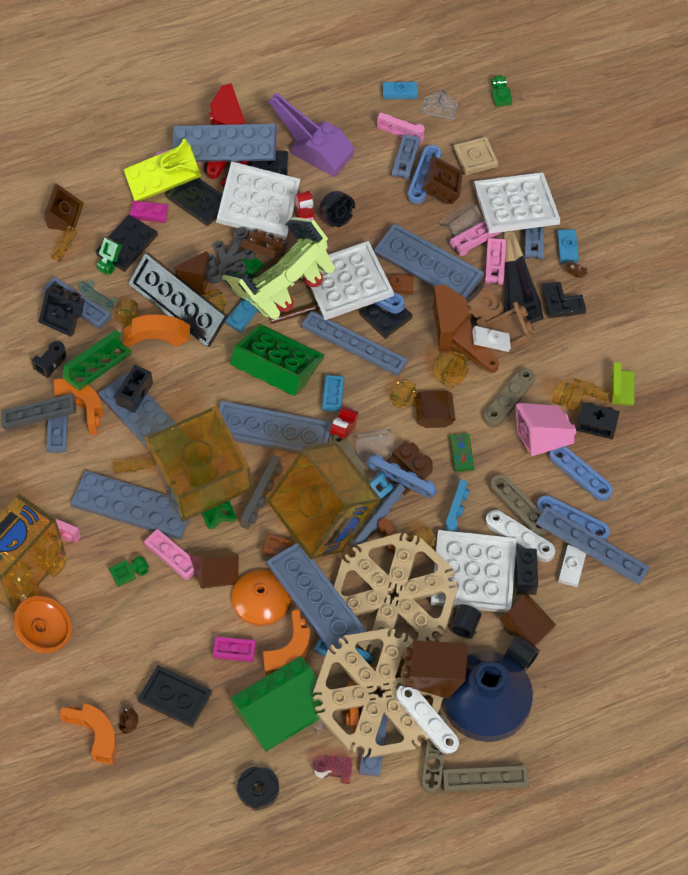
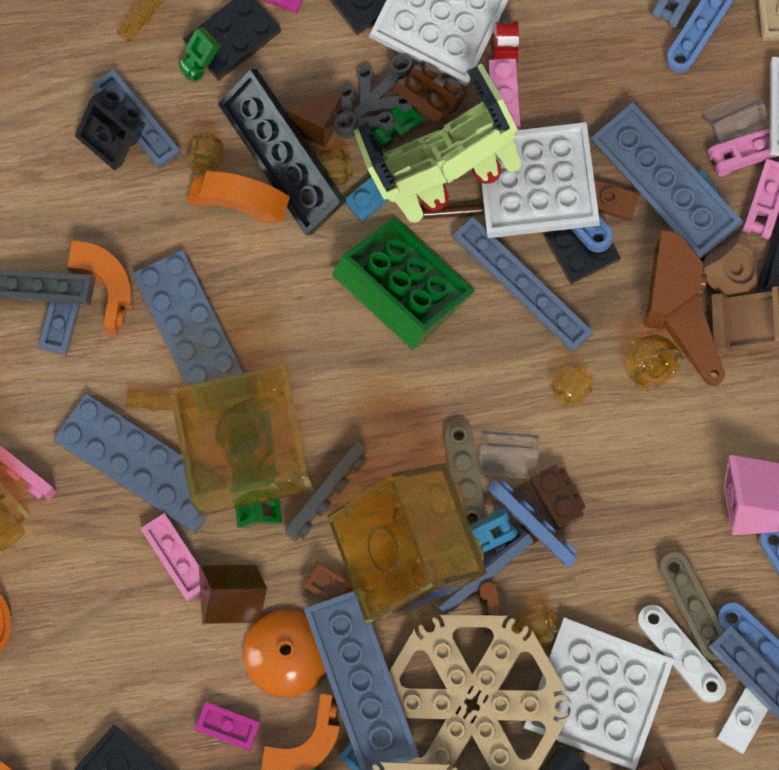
camera: 15 degrees right, 15 degrees up
black leg [31,341,66,378] -> none
green fence [63,330,132,391] -> none
clear light blue piece [78,280,119,312] -> none
green plate [109,556,149,587] -> none
black brick [116,365,153,413] -> none
sand blue plate [212,401,332,459] -> none
black cylinder [319,191,355,228] -> none
dark azure plate [322,375,344,412] -> none
red leg [330,407,359,439] -> none
reddish brown slope [415,391,456,428] -> none
reddish brown plate [422,156,463,204] -> none
dark azure plate [445,479,470,532] -> none
green tile [450,434,474,472] -> none
white plate [472,326,511,352] -> none
dark tan plate [484,368,535,428] -> none
black brick [515,548,538,595] -> none

